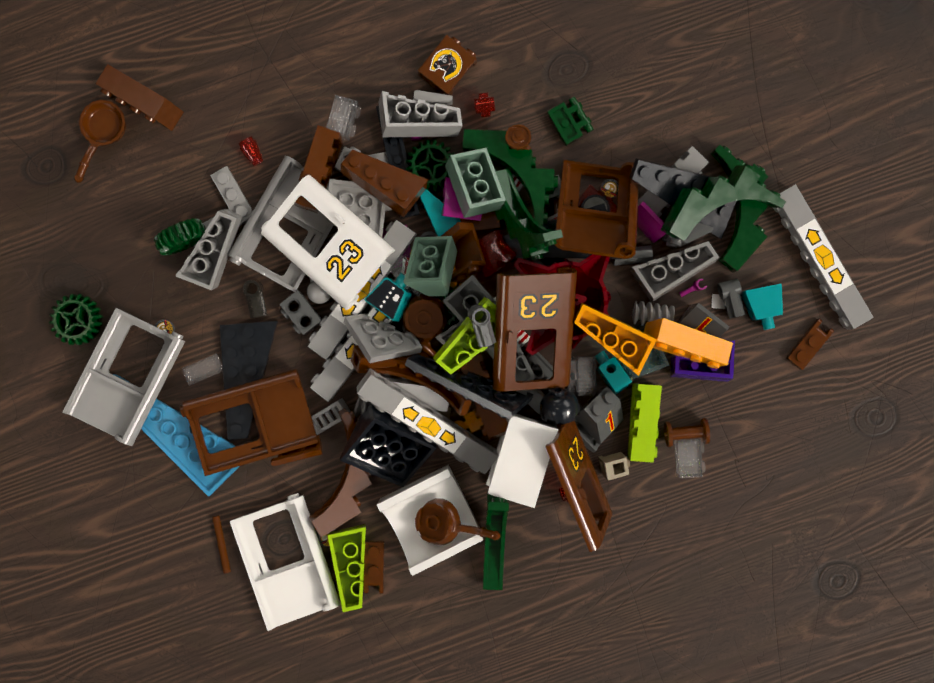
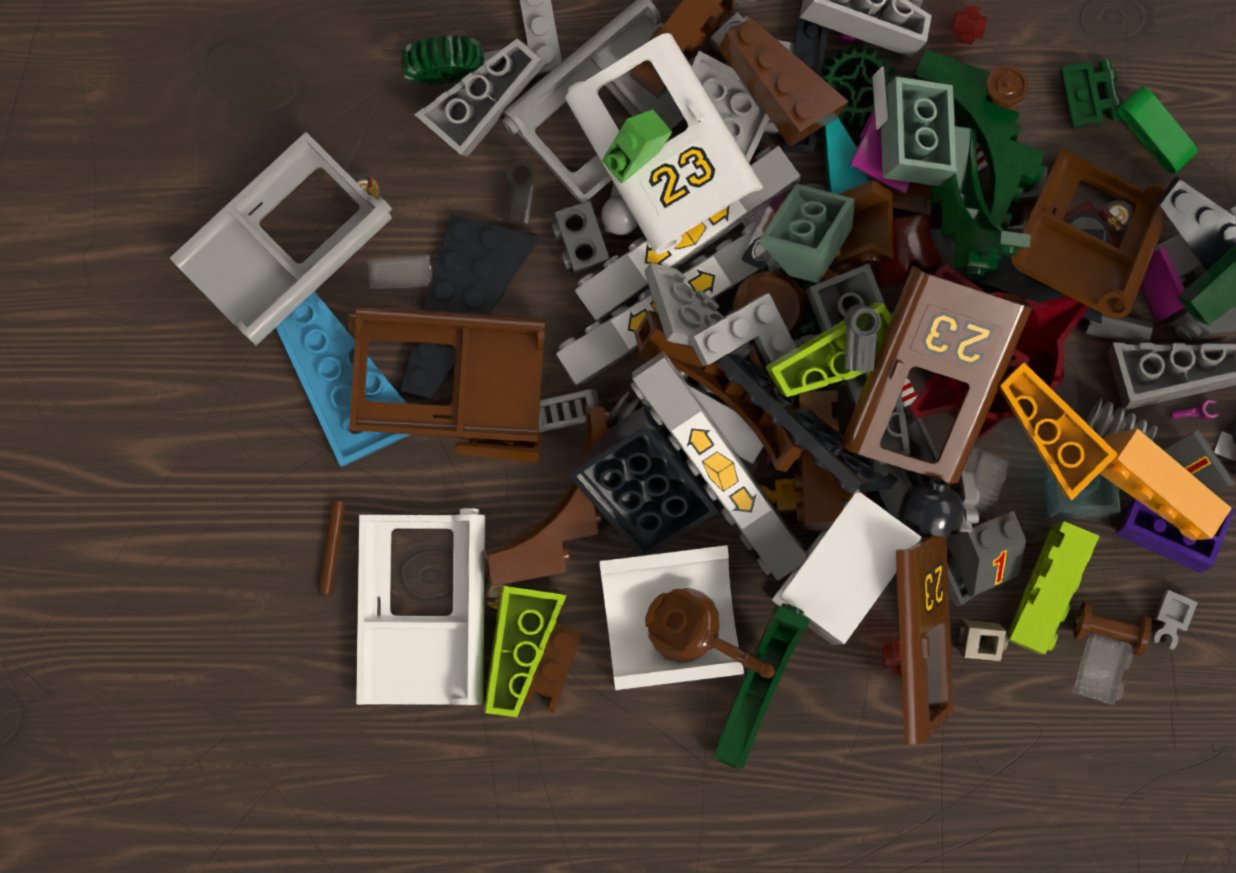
camera: 25 degrees right, 5 degrees down
dark green gear [48,294,103,345] -> none
torso [364,273,412,322] -> none
teal torso [595,351,632,395] -> none
none -> bright green slope [602,109,672,183]
none -> light grey plate [689,293,796,366]
none -> white sticker [872,66,888,130]
none -> light grey plate [951,472,979,533]
none -> green beam [1117,86,1198,174]
none -> light grey plate [1151,590,1198,650]

